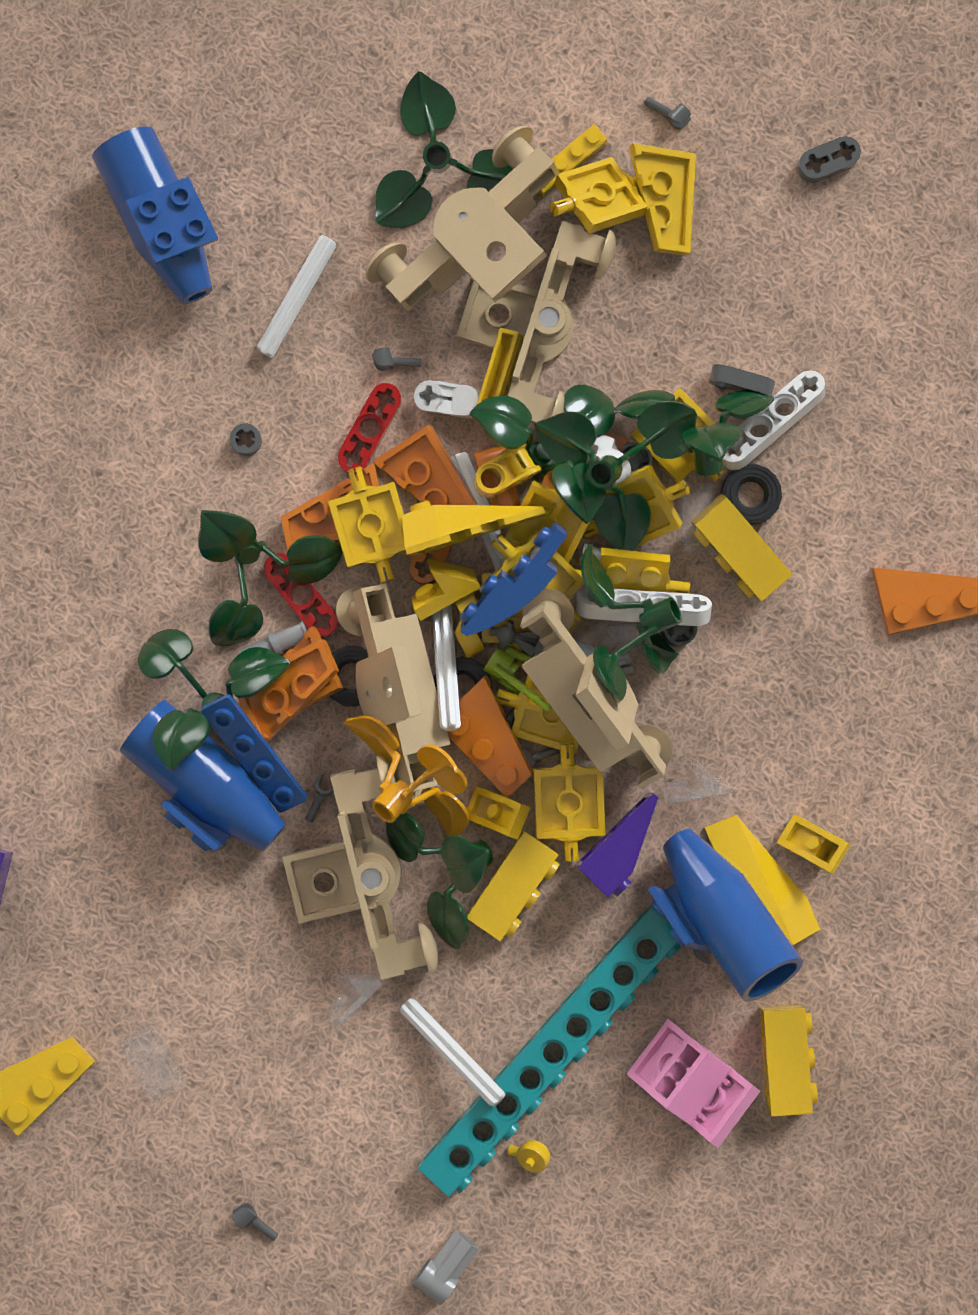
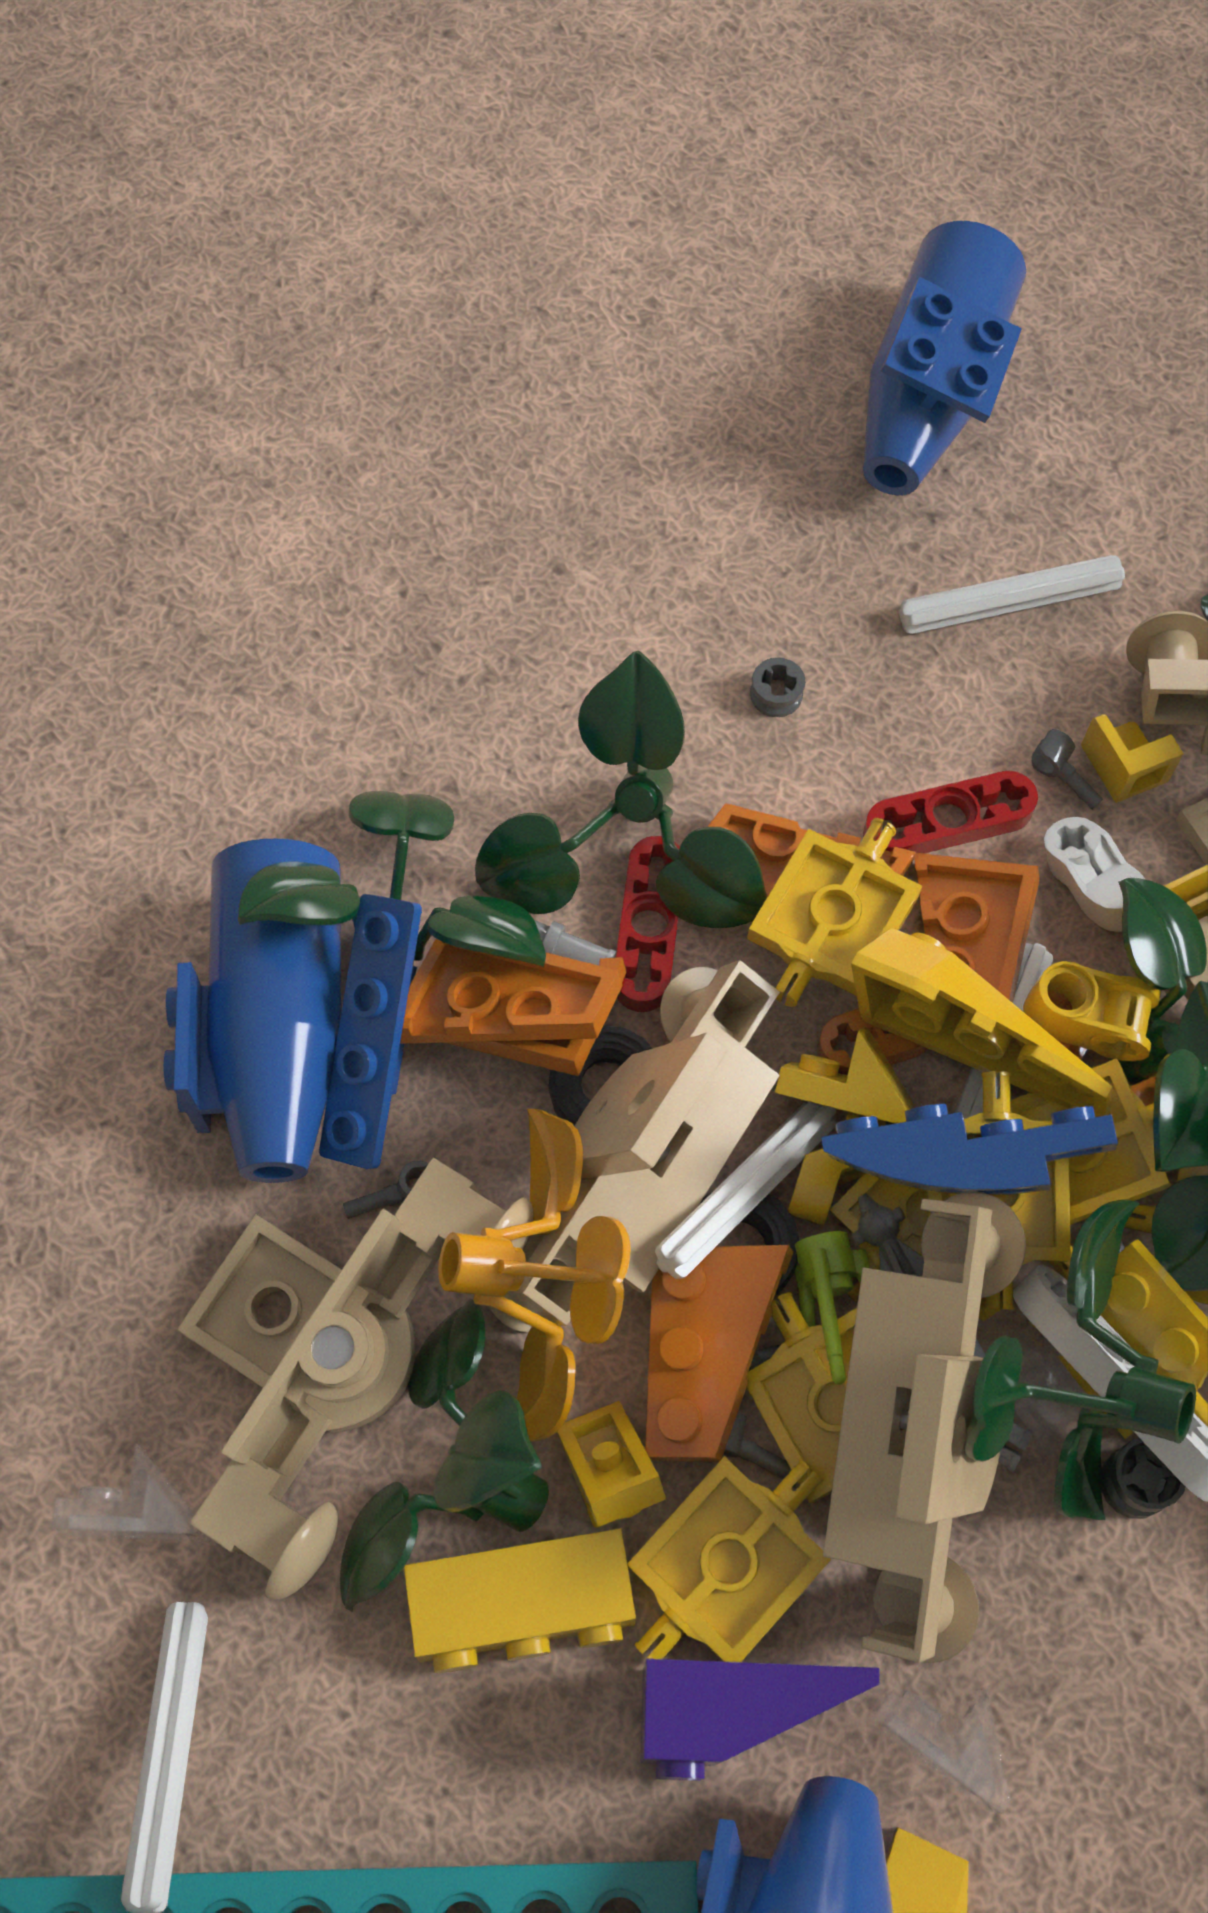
camera: 50 degrees right, 20 degrees down
none -> yellow panel [1081,714,1184,803]

